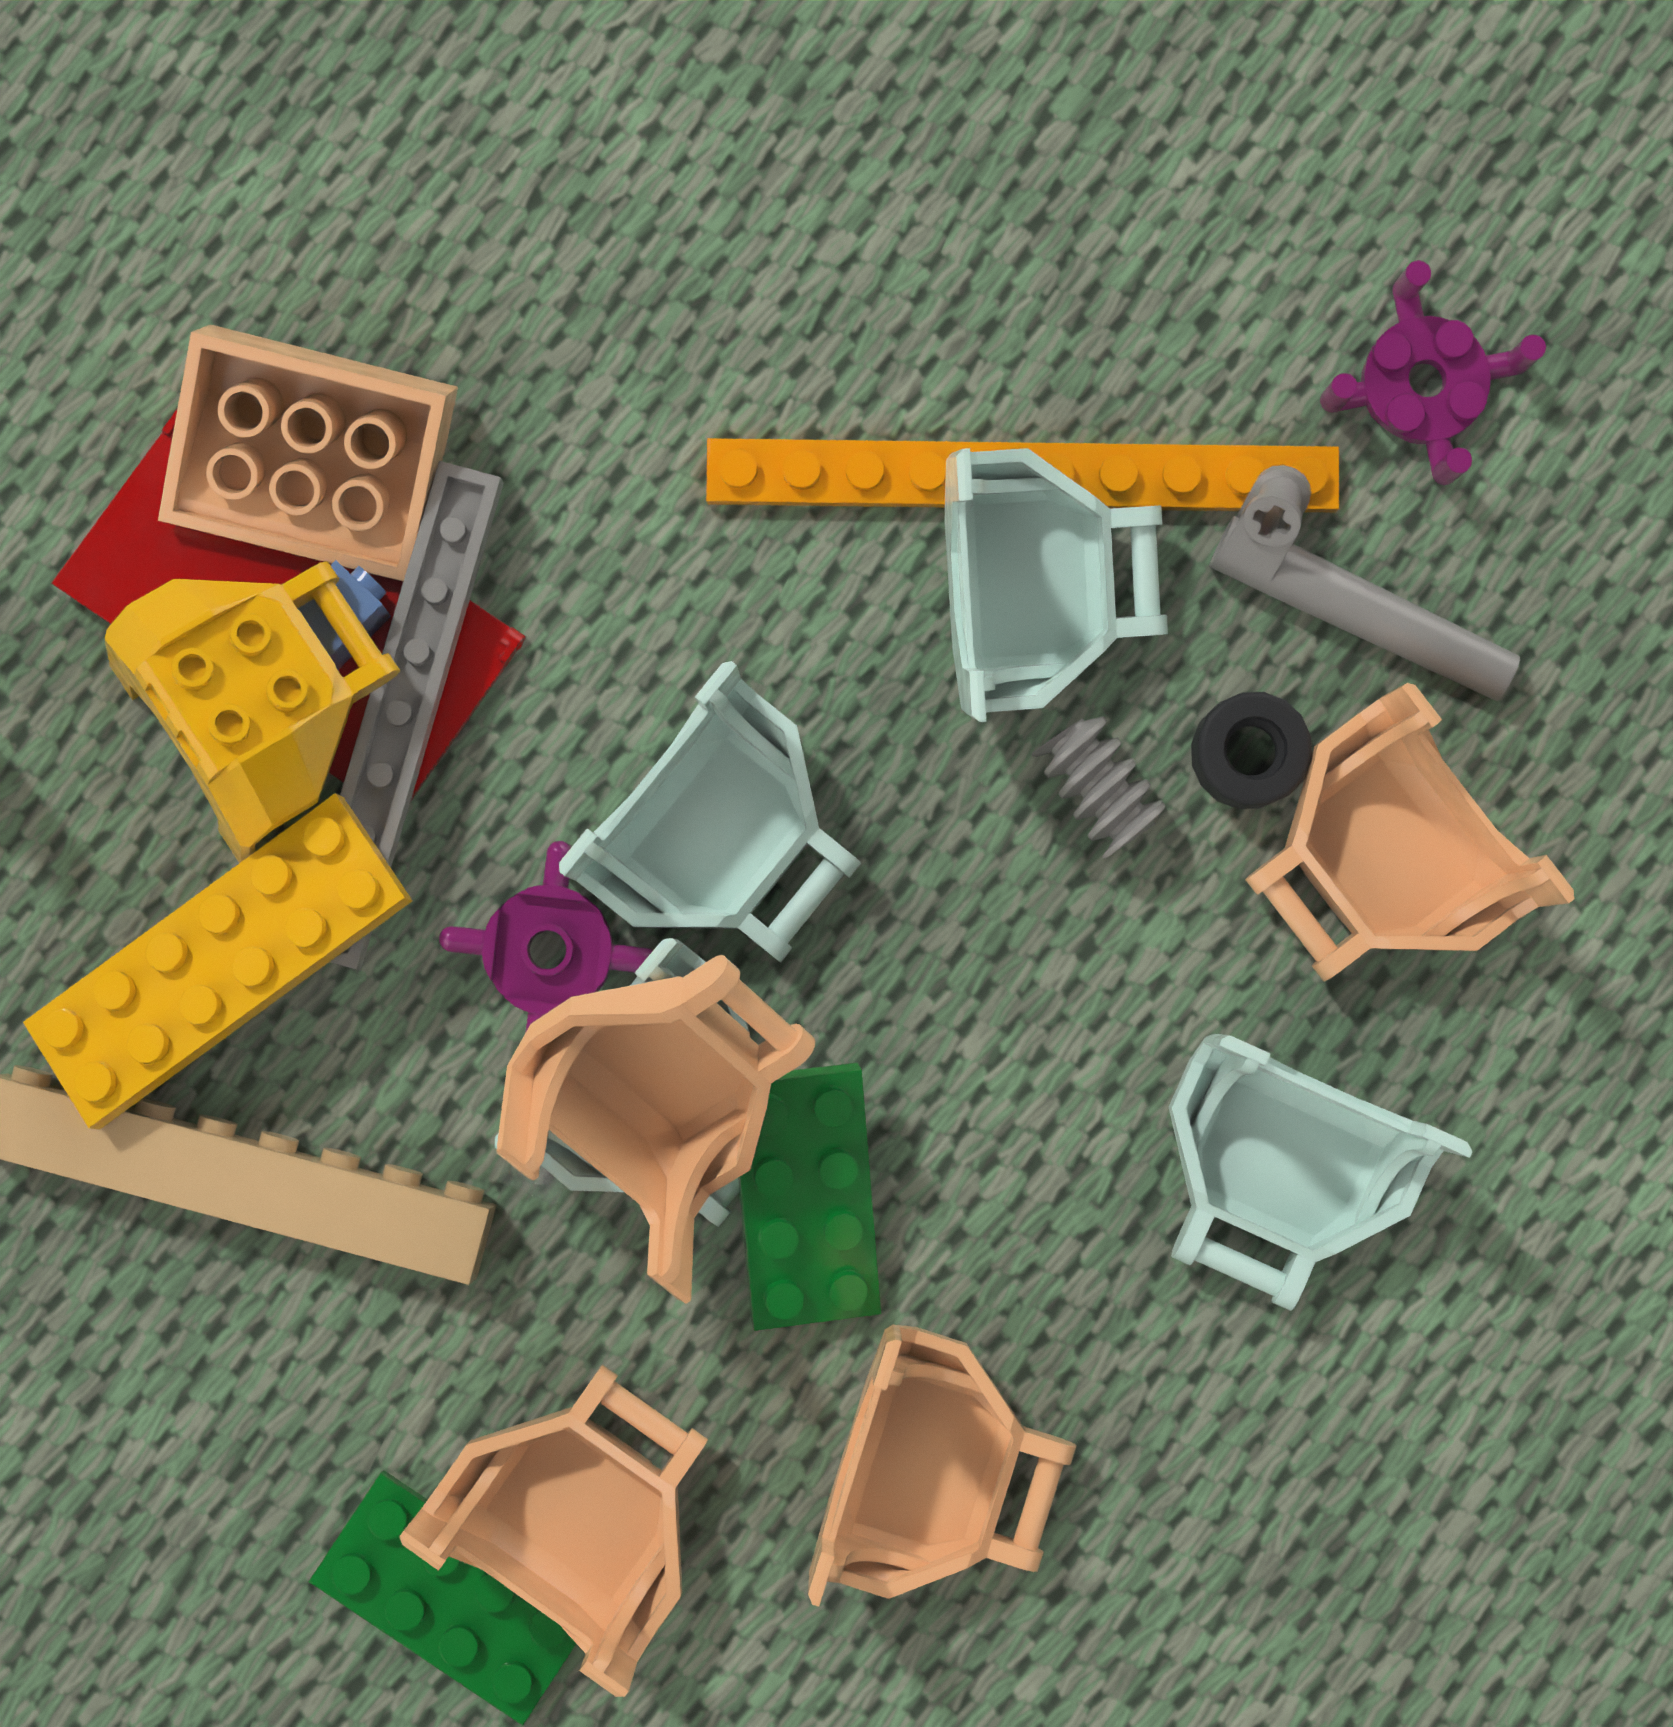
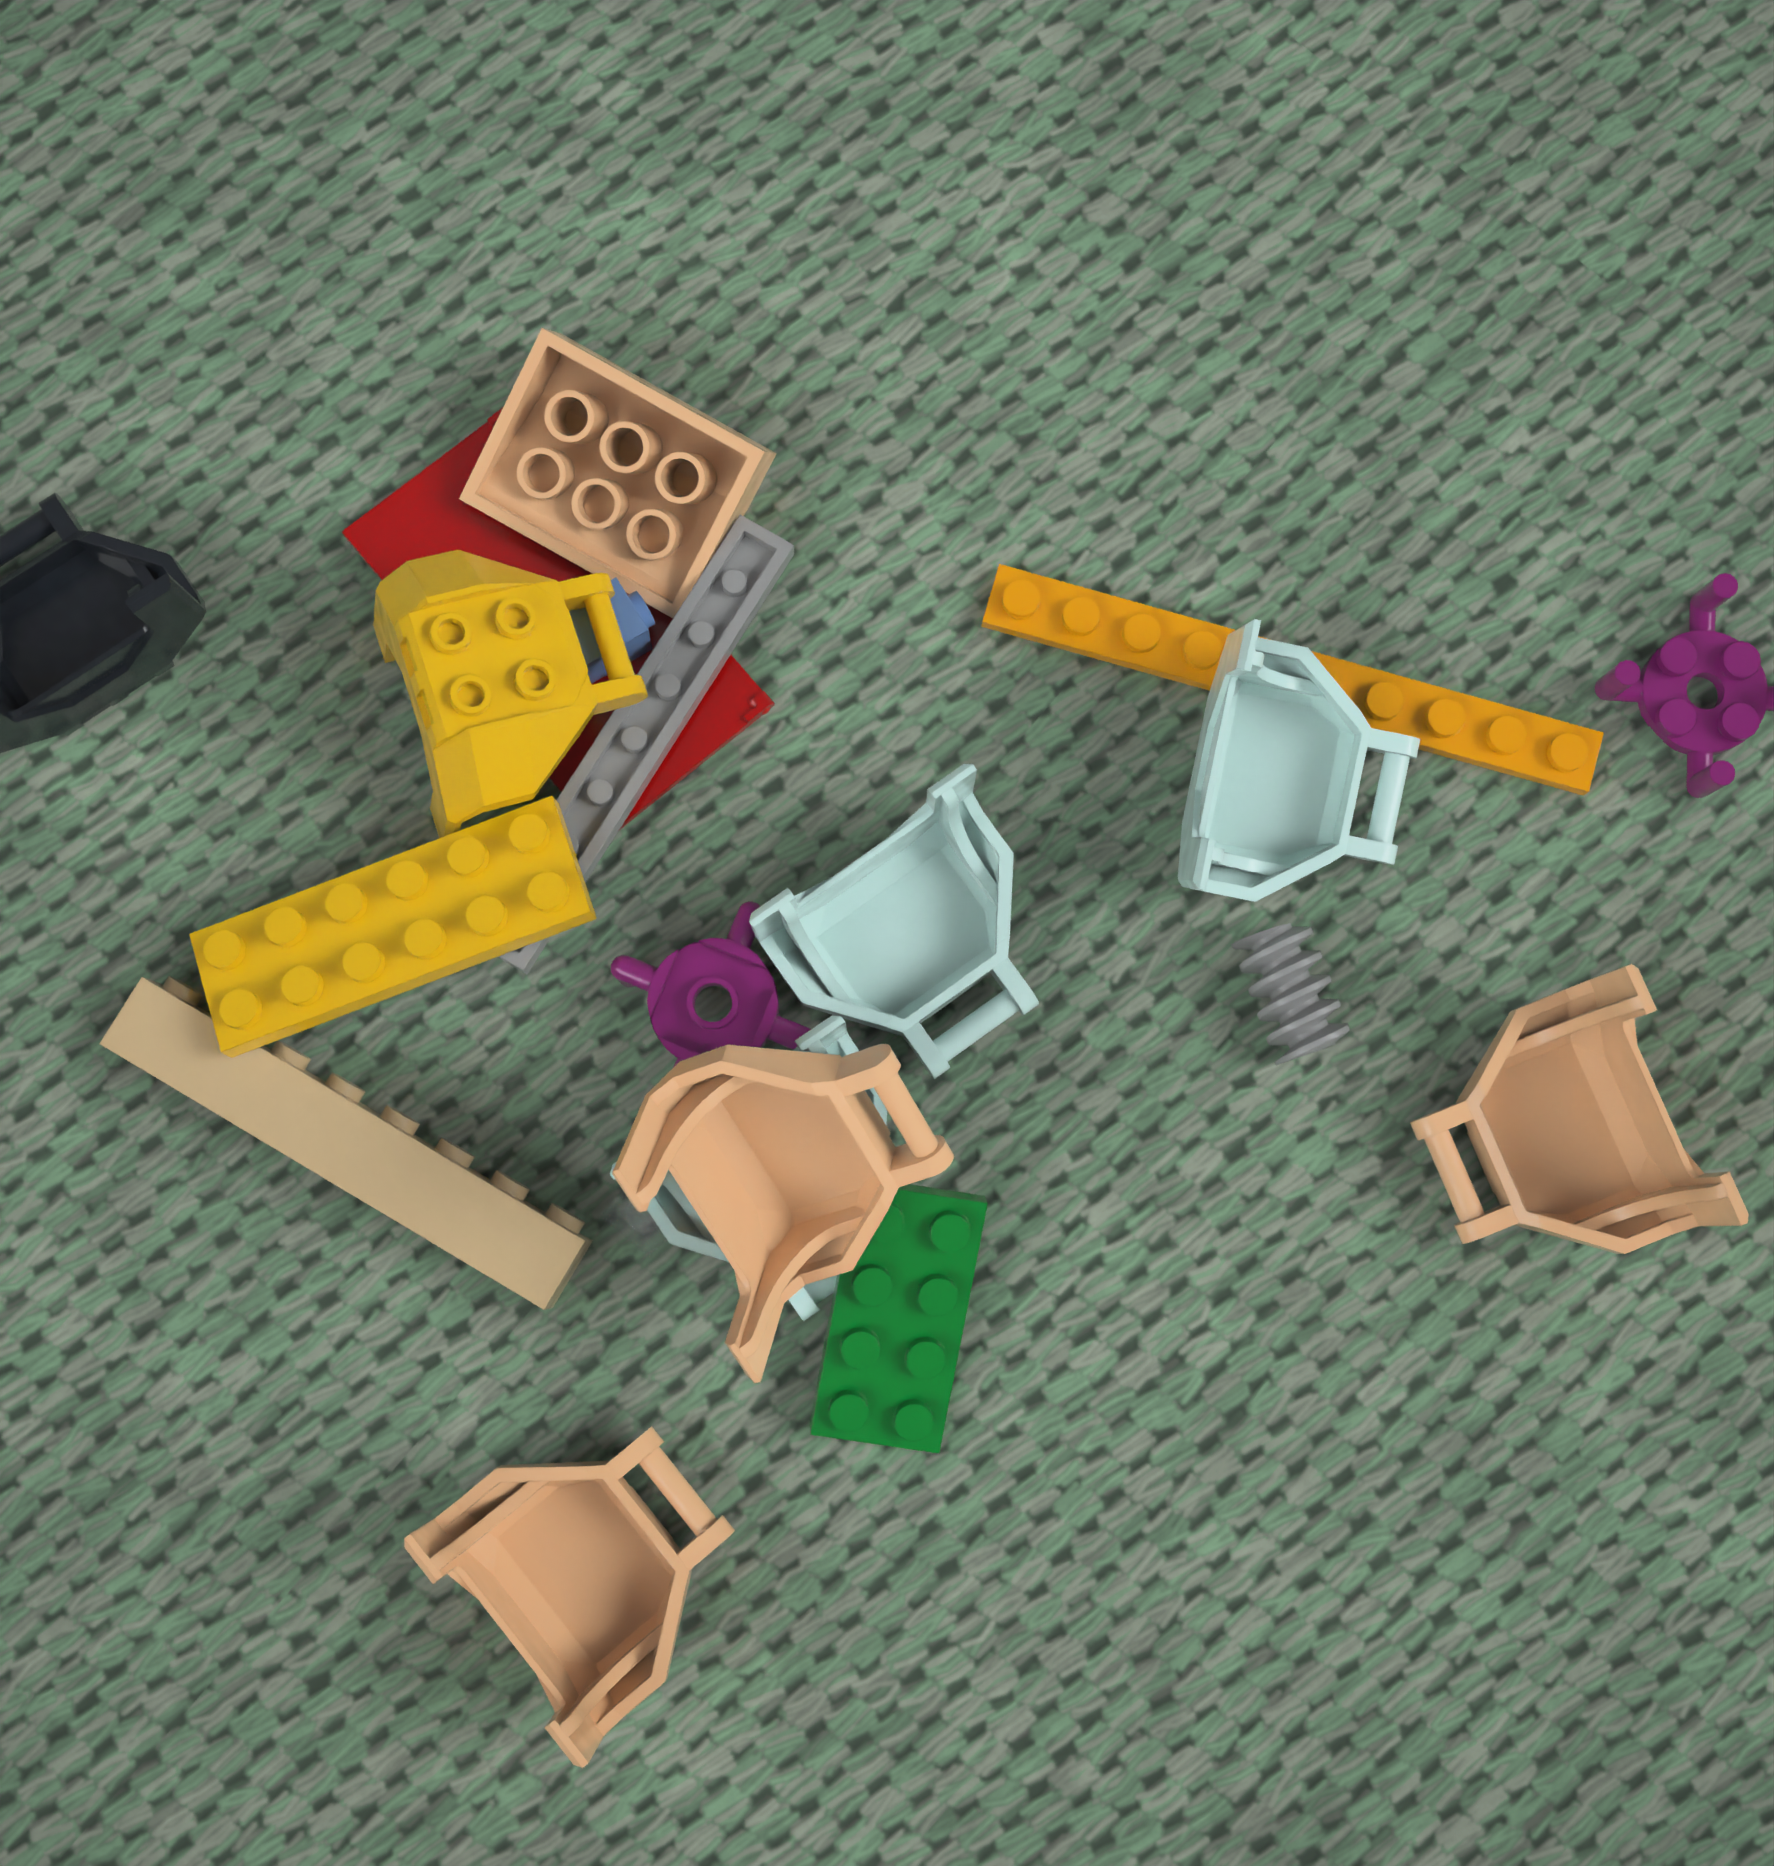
camera: 15 degrees right, 5 degrees down
green plate [308,1470,576,1726] -> none
light nougat piece [808,1324,1076,1607] -> none
light aqua piece [1169,1034,1473,1311] -> none
black tyre [1191,692,1312,809] -> none
light grey axle [1209,465,1520,701] -> none

